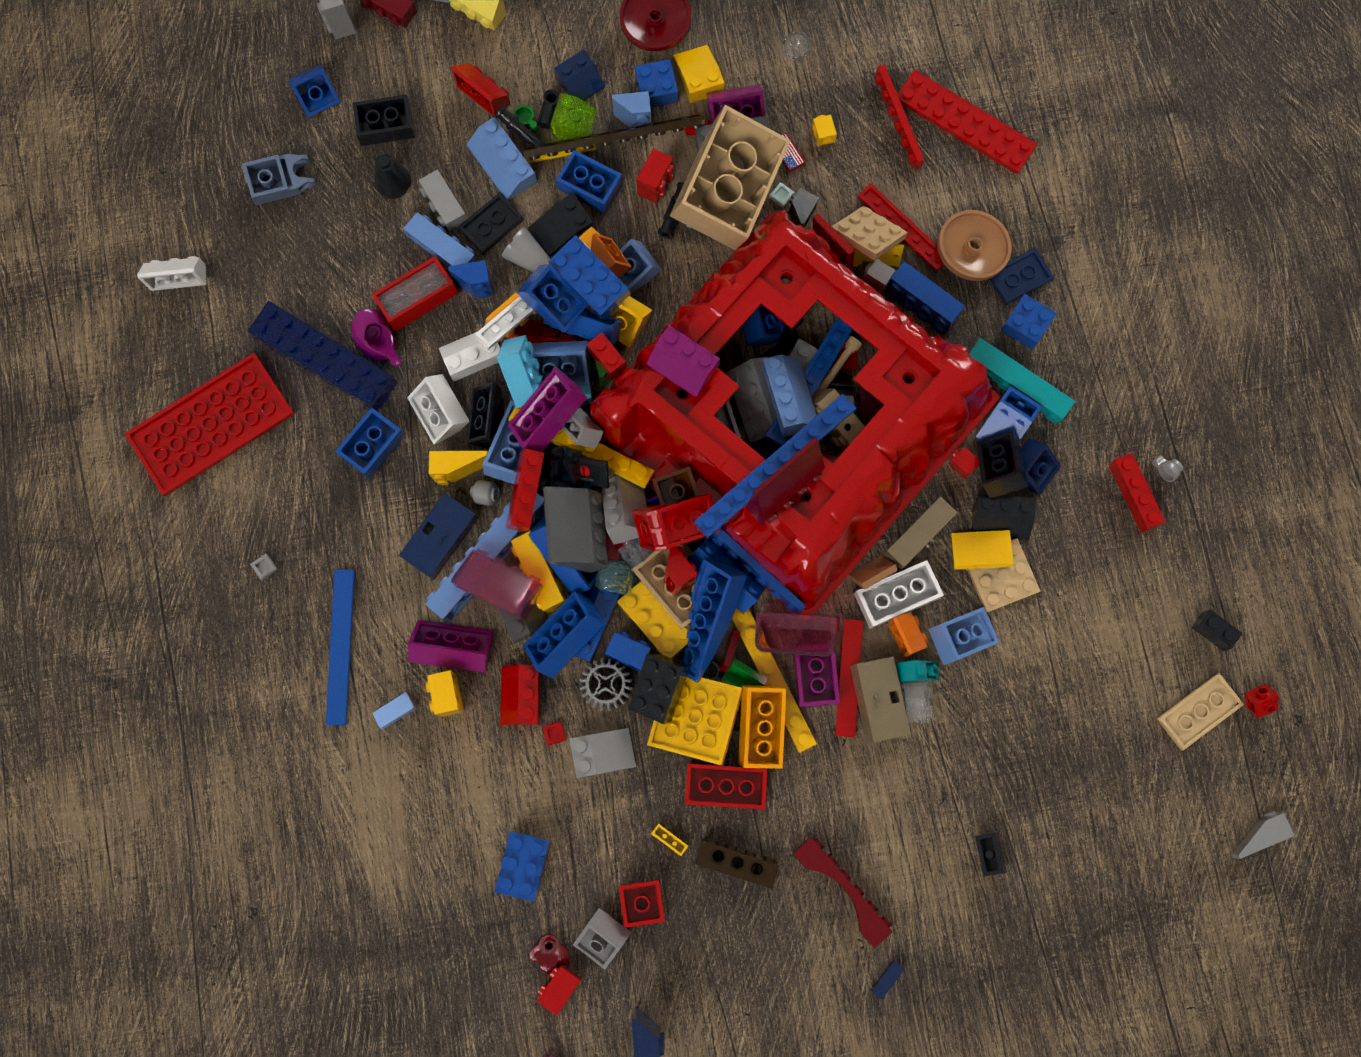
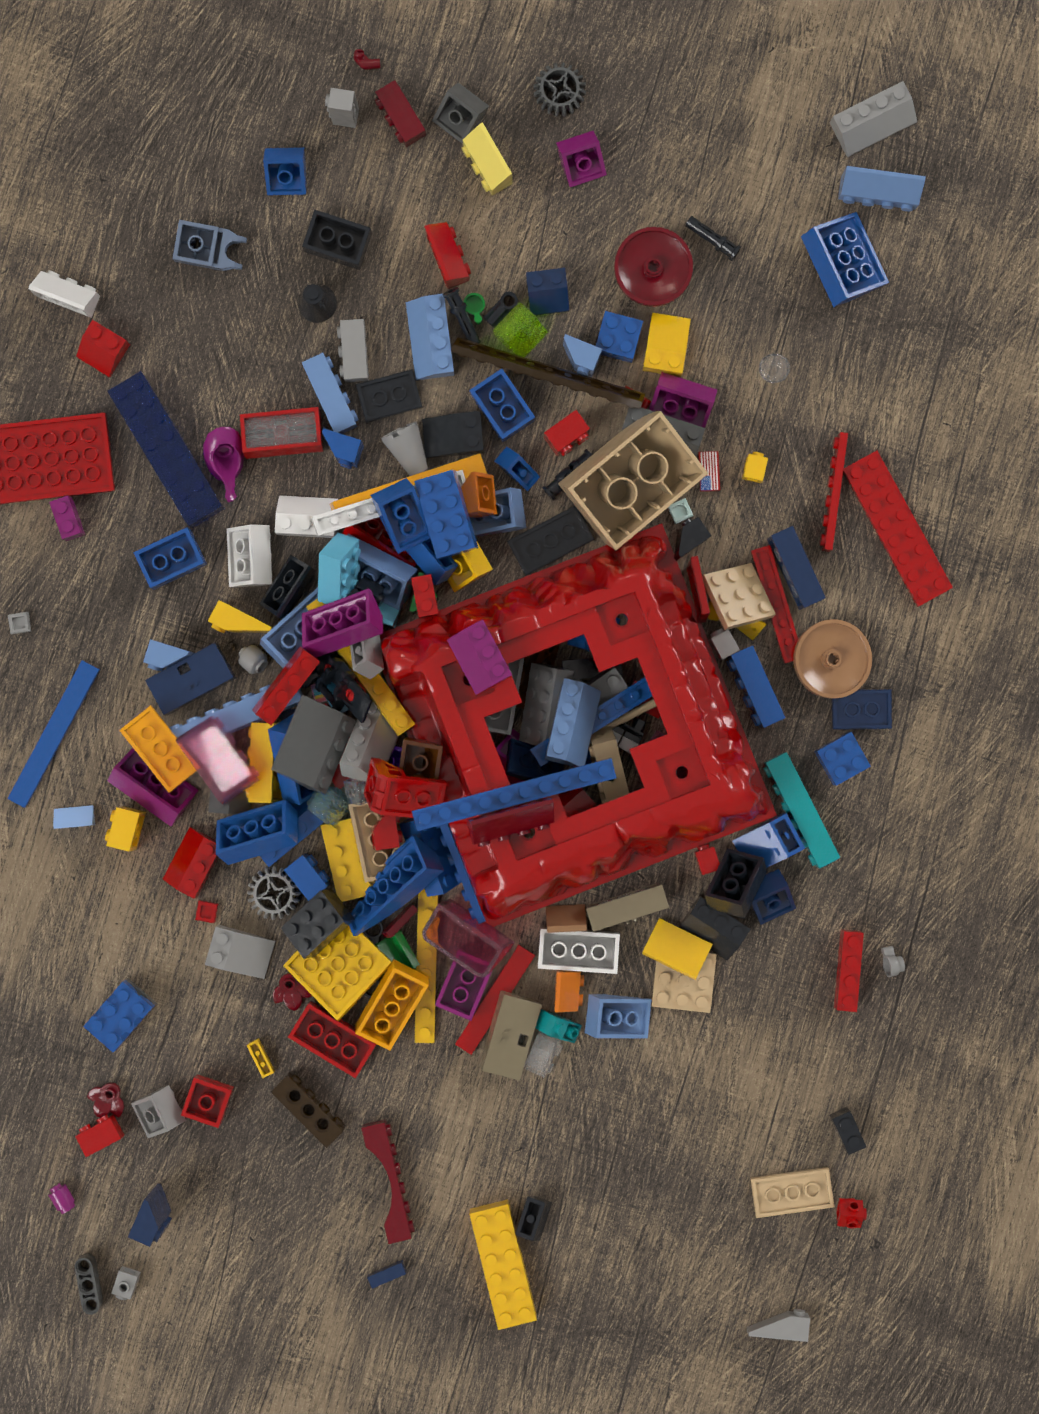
camera: 30 degrees right, 10 degrees up
none -> magenta brick [49,496,85,541]
none -> red slope [76,320,130,377]
none -> light orange tile [119,705,201,793]
none -> medium blue slope [143,639,194,671]
none -> dark red plate [273,973,312,1011]
none -> yellow brick [469,1199,537,1330]
none -> blue slope [494,447,540,491]
none -> black tile [507,506,595,576]
none -> dark blue brick [767,526,826,610]

